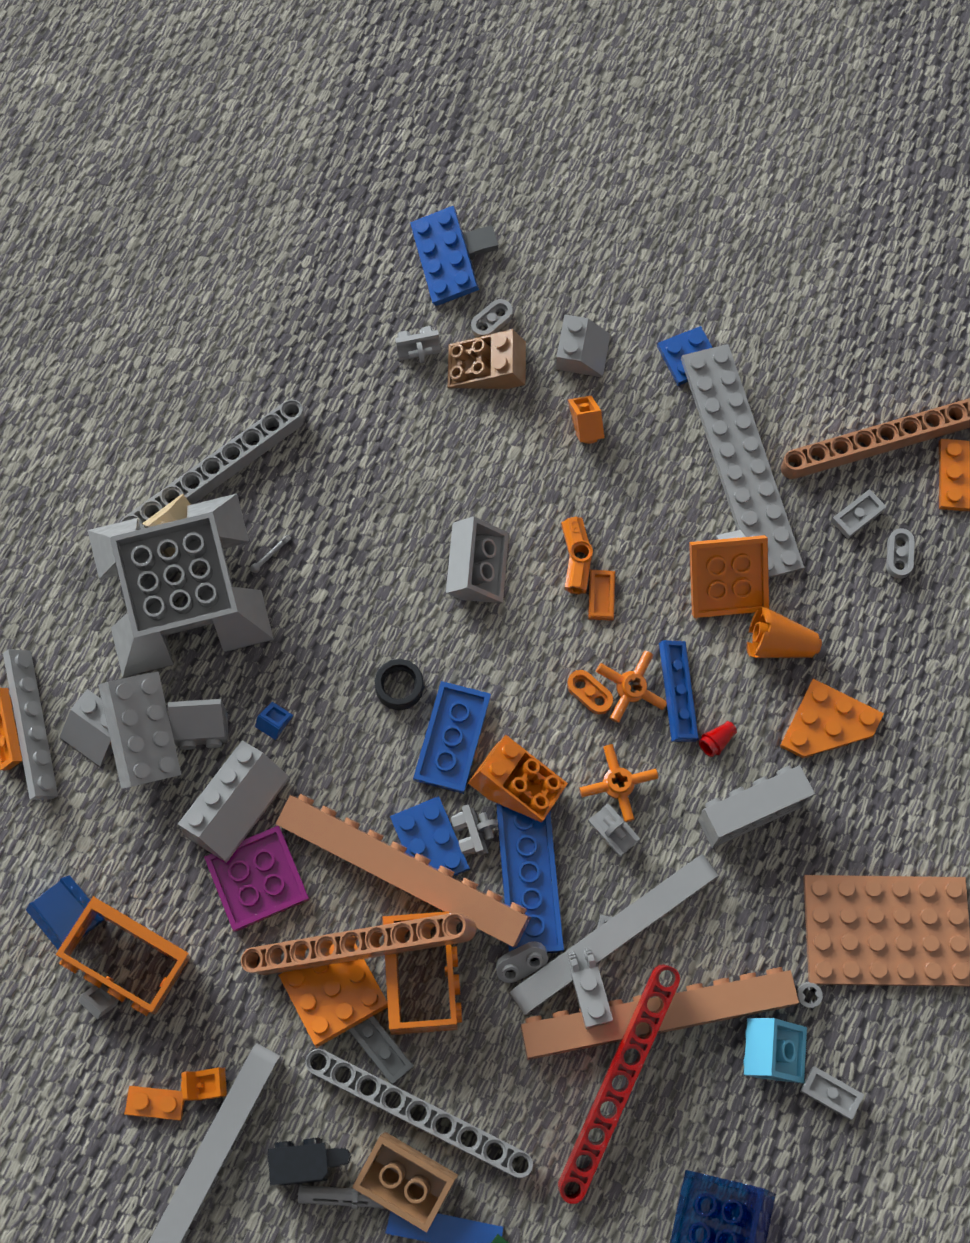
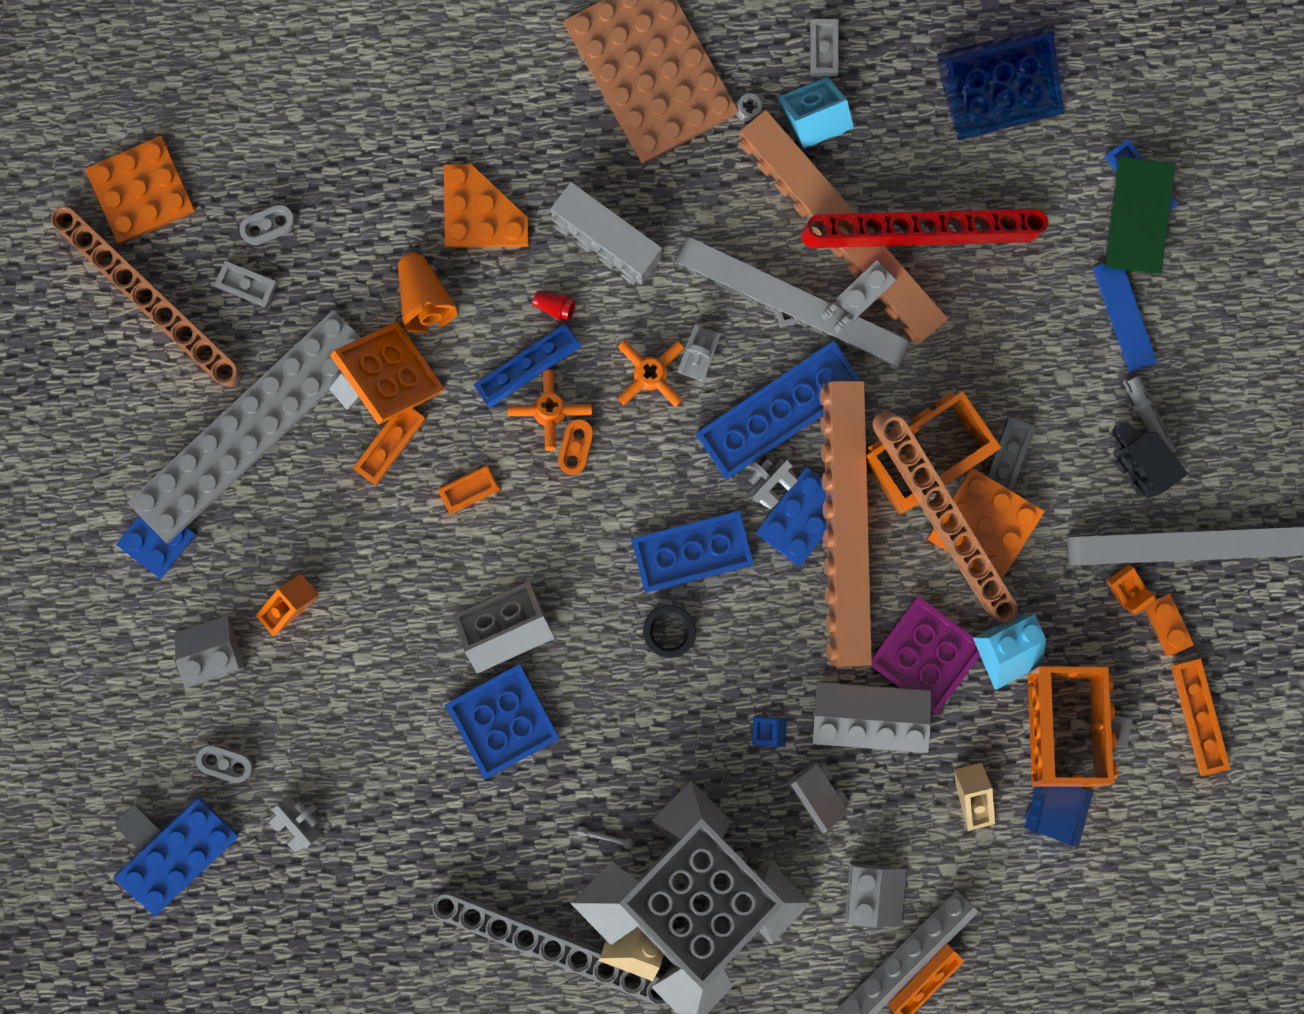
camera: 120 degrees left, 15 degrees up
light grey brick [98,671,181,789] -> none
light grey beam [305,1049,533,1179] -> none
medium nougat slope [352,1132,458,1232] -> none
medium nougat slope [447,329,526,389] -> none
orange slope [468,735,568,822] -> none
light grey plate [496,942,548,983] -> none
orange piece [561,516,593,594] -> none
none -> orange plate [352,408,427,486]
none -> blue plate [445,664,560,780]
none -> tan slope [954,763,995,831]
none -> medium azure slope [973,614,1046,689]
none -> orange plate [1171,659,1231,776]

